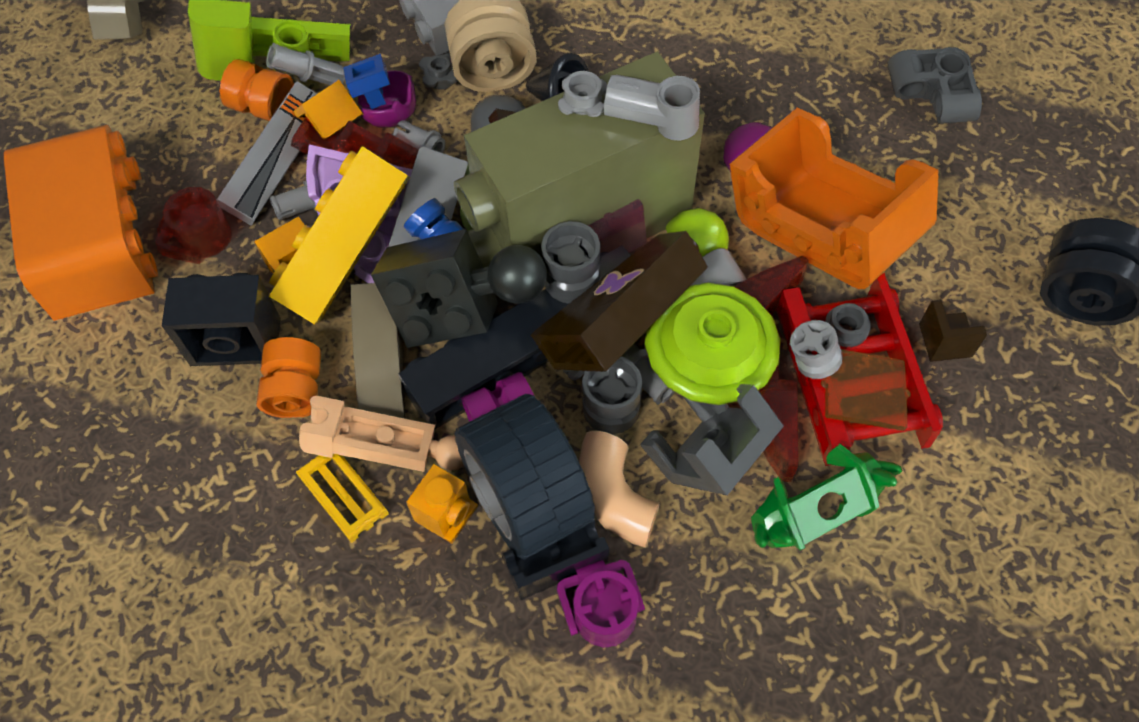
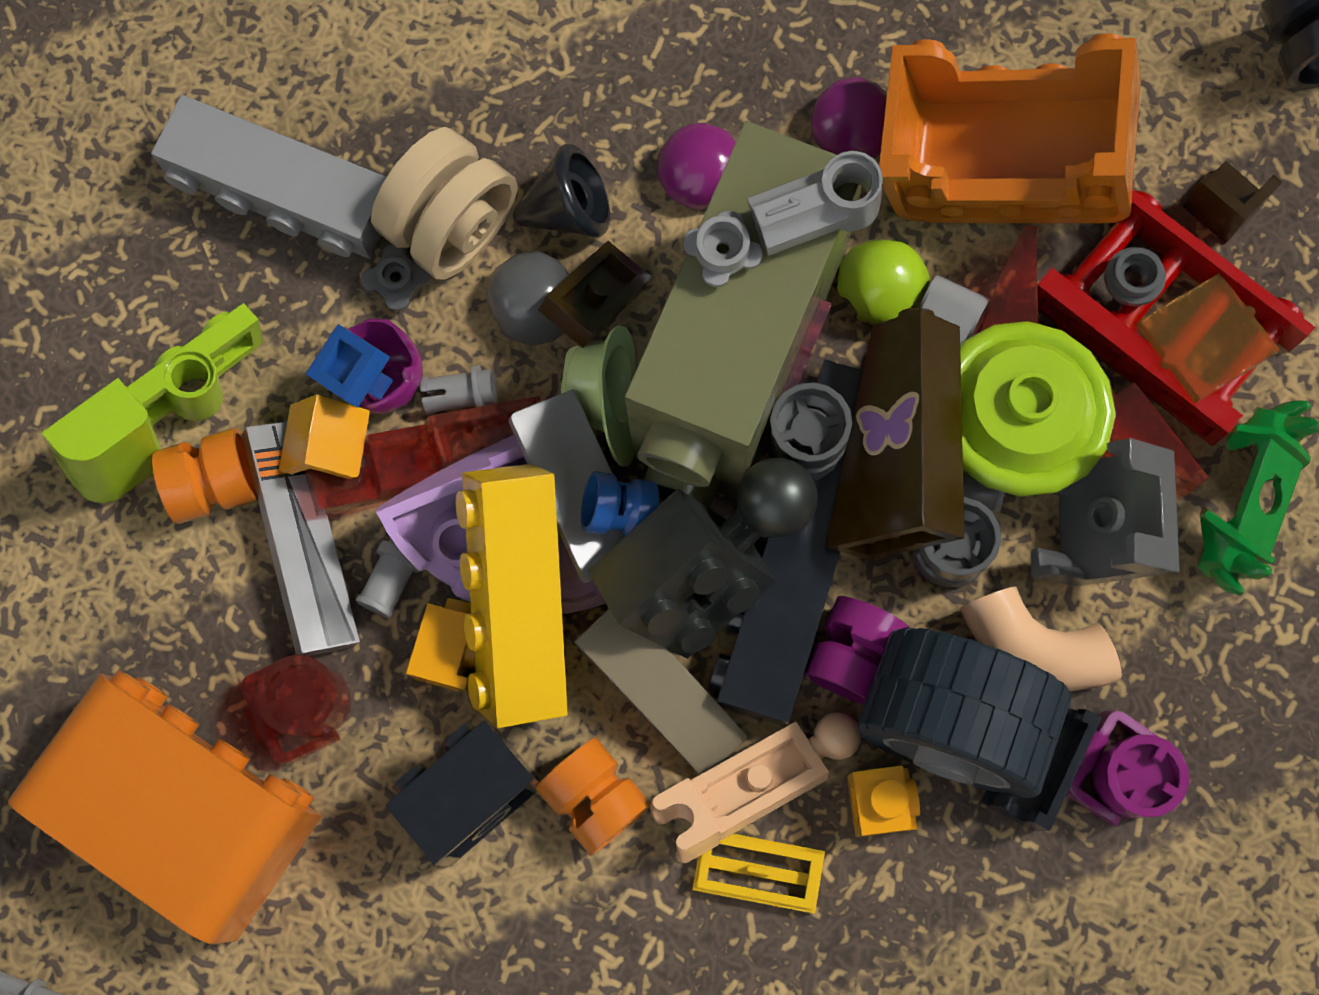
camera: 35 degrees left, 15 degrees up
light grey axle [266,43,345,85] -> none
light grey wheel [790,320,843,379] -> none

